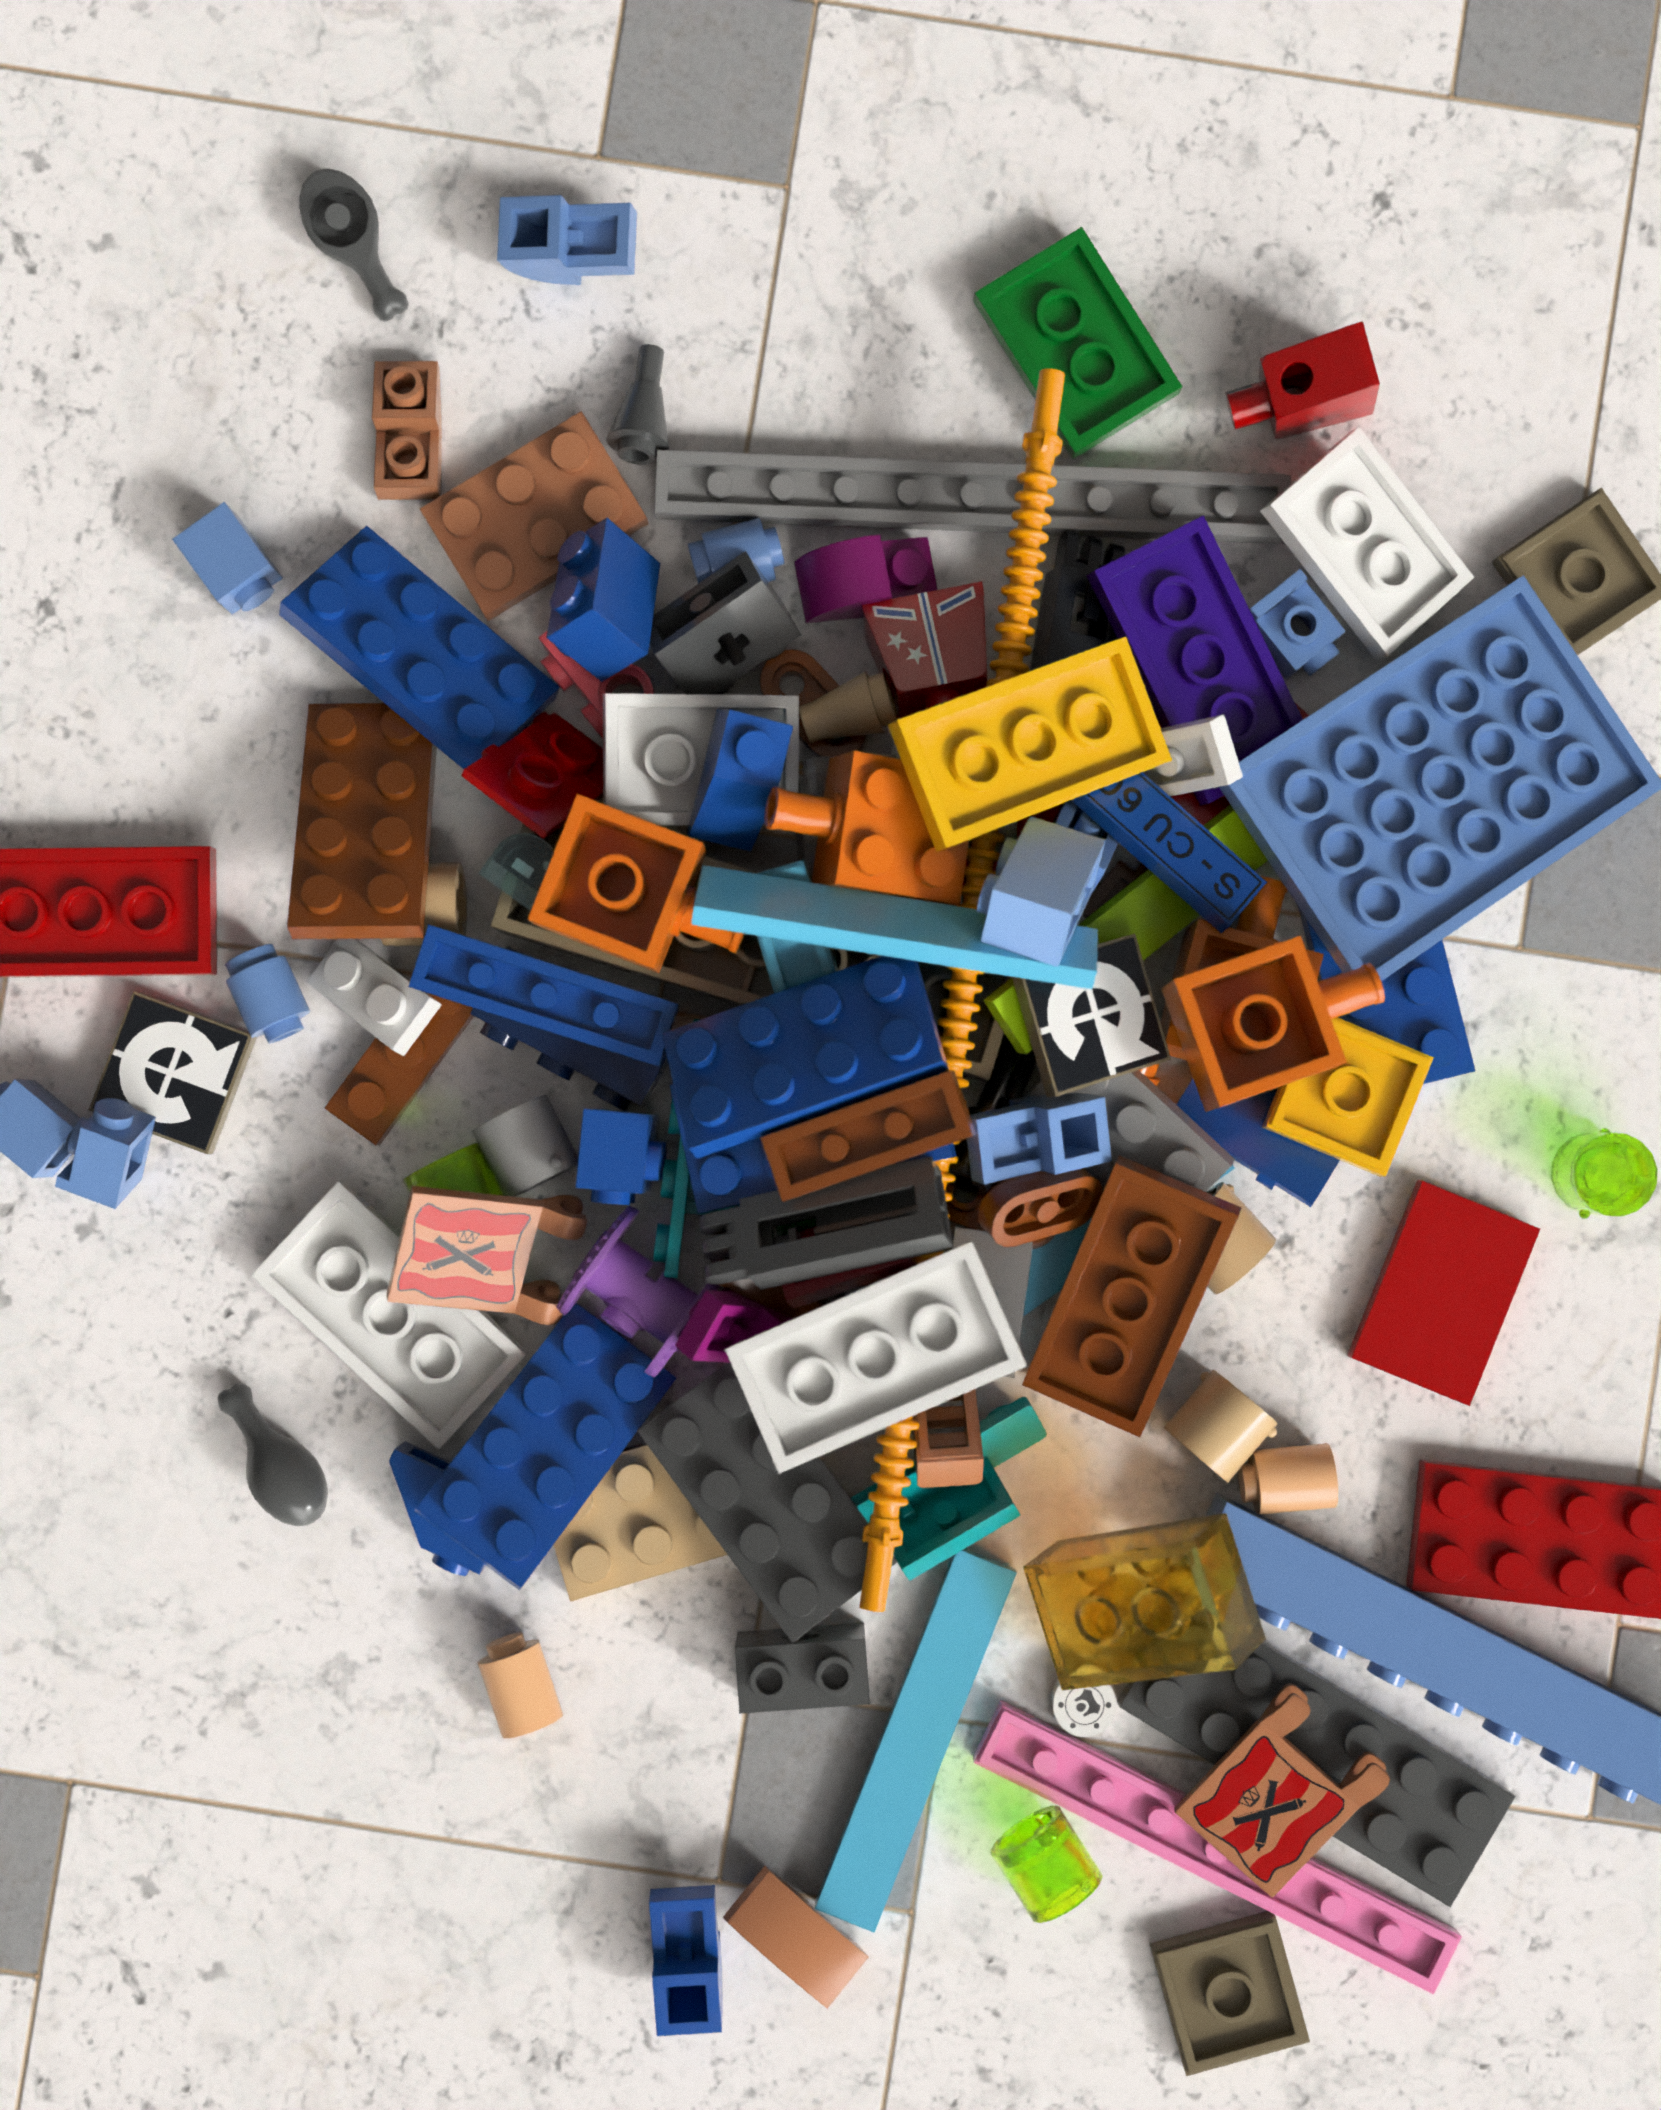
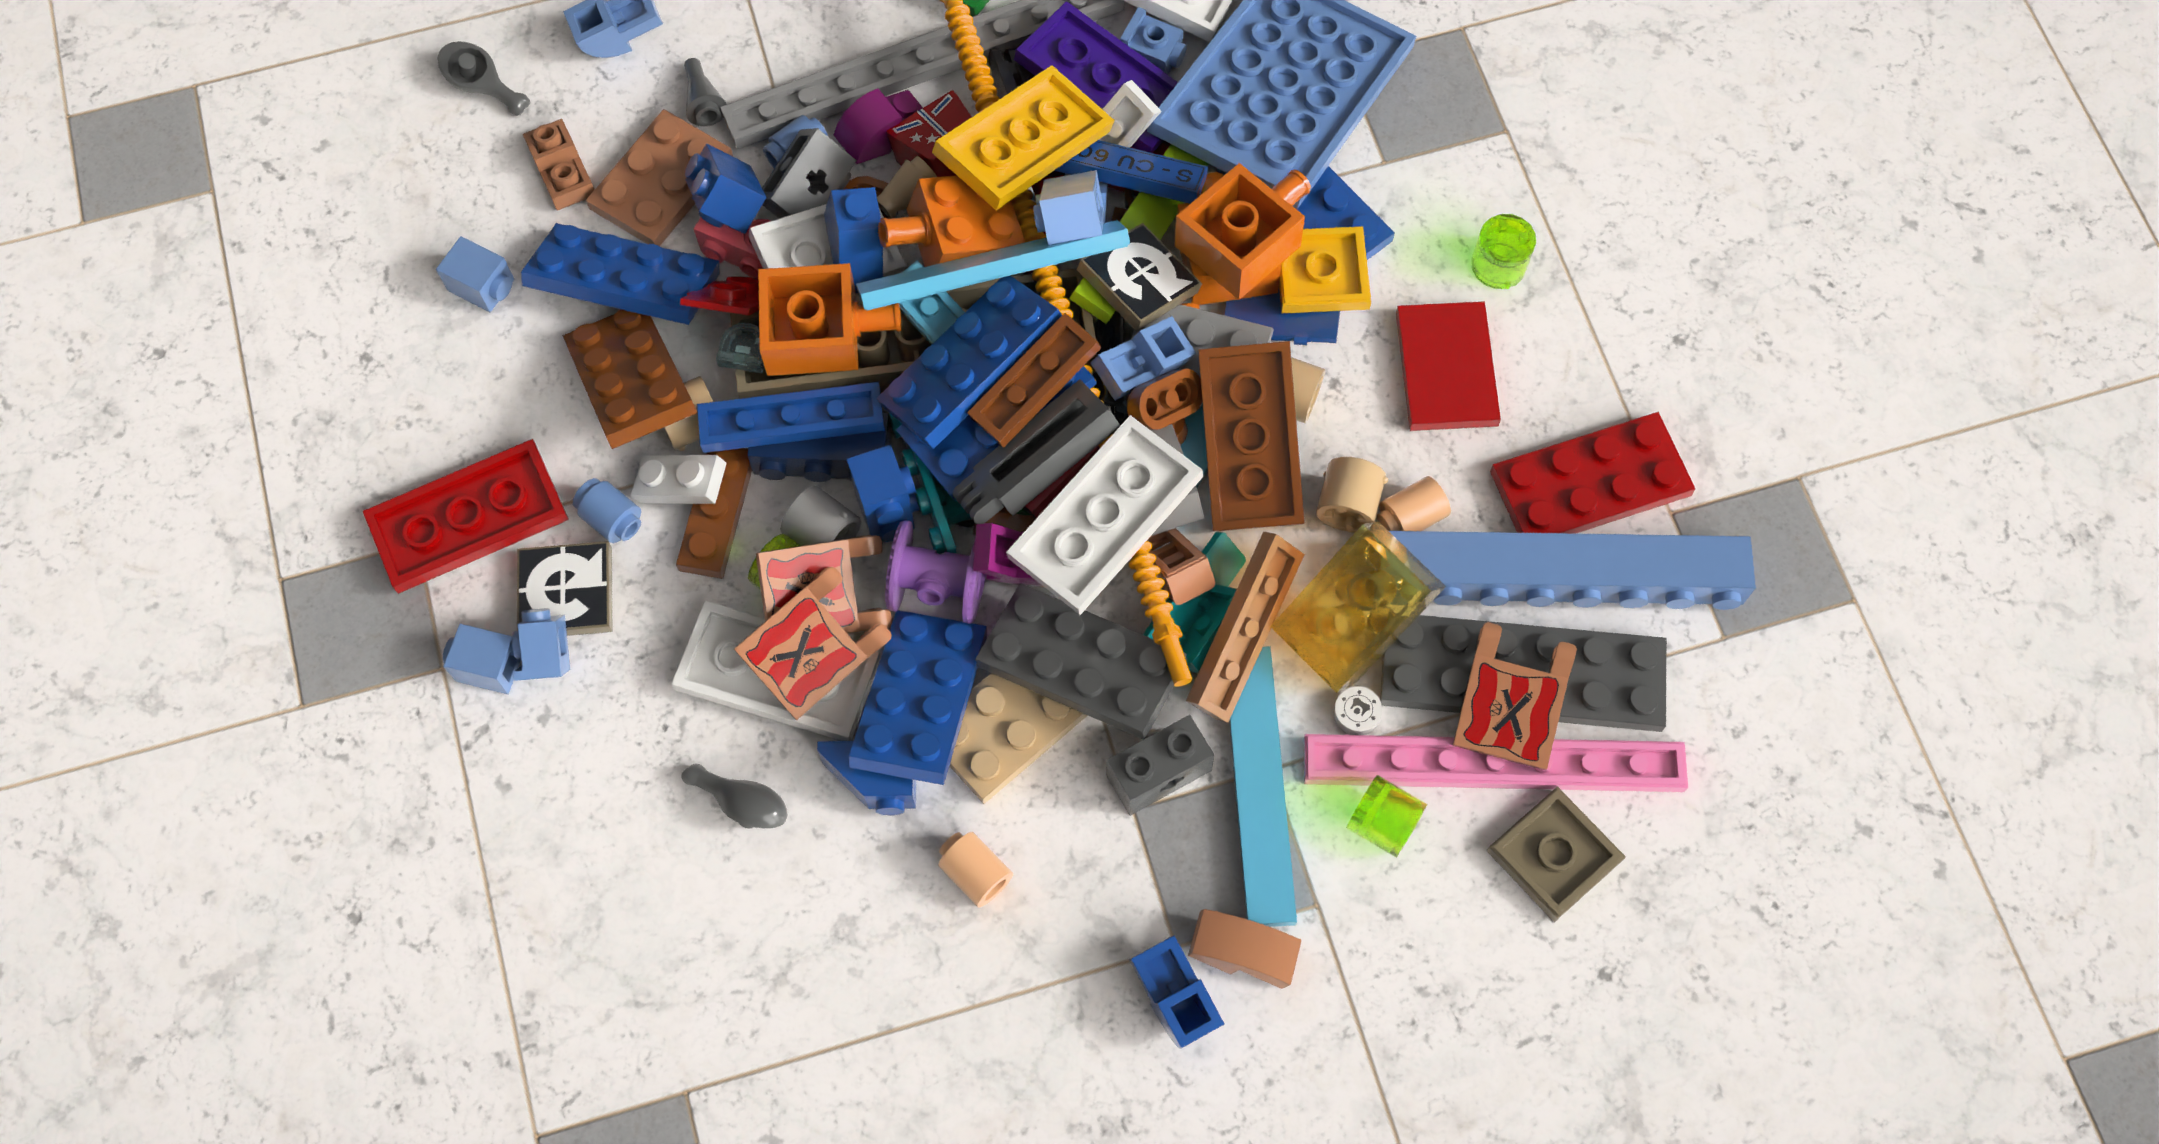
camera: 20 degrees left, 20 degrees down
none -> flag [734,567,892,720]
none -> medium nougat plate [1186,531,1305,723]

